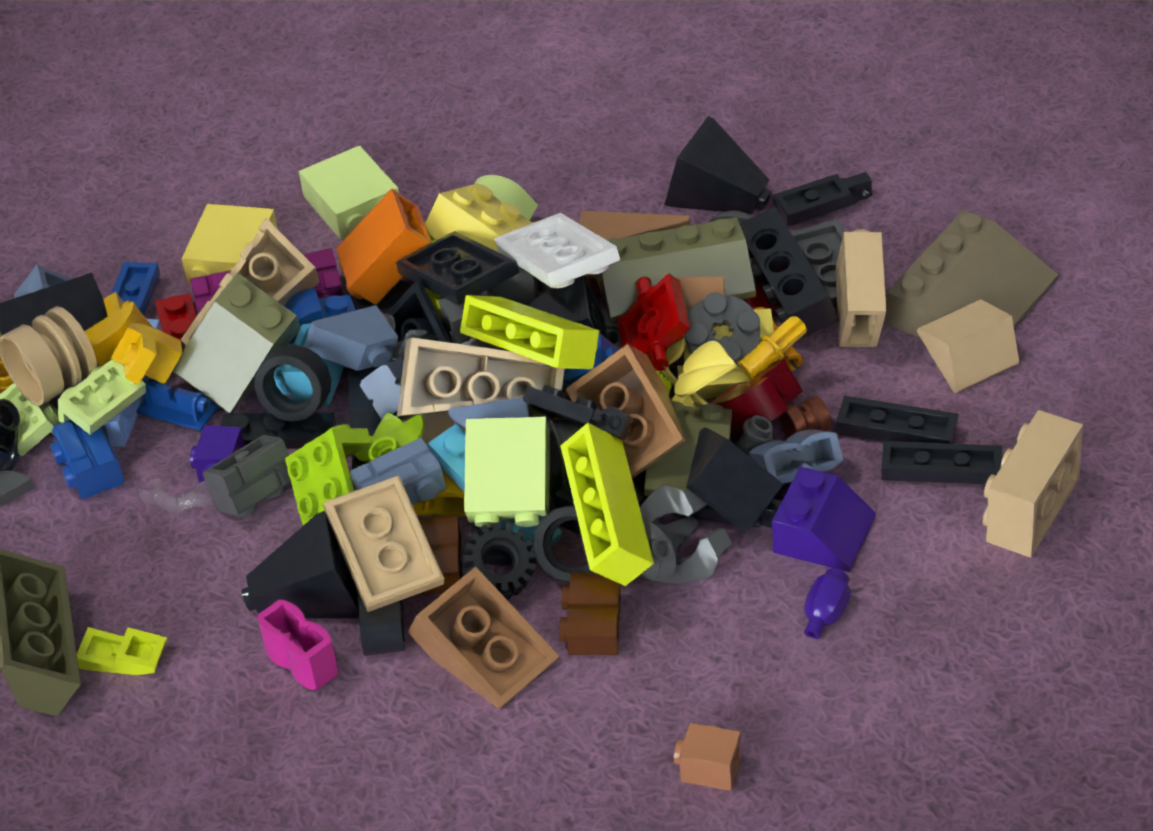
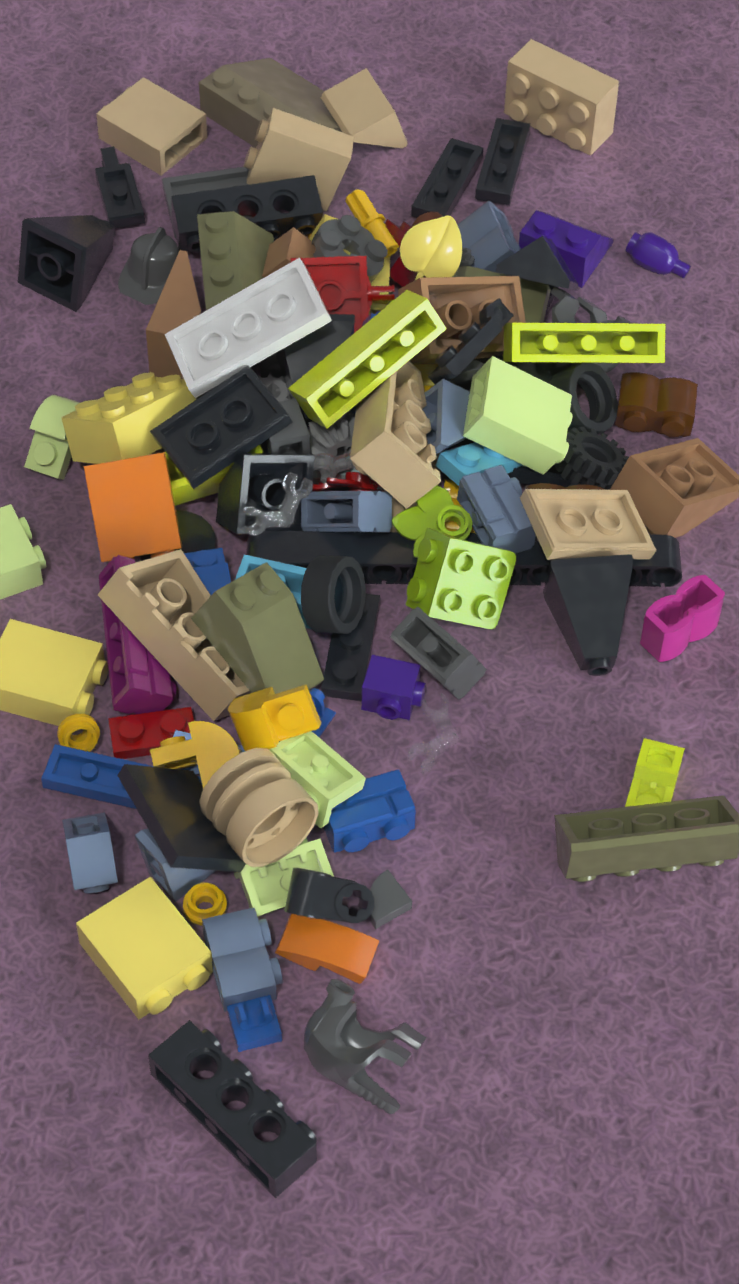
camera: 90 degrees left, 10 degrees up
sand blue slope [304,306,398,371] -> none
none -> yellow plate [57,714,100,752]
none -> tan brick [97,77,207,175]

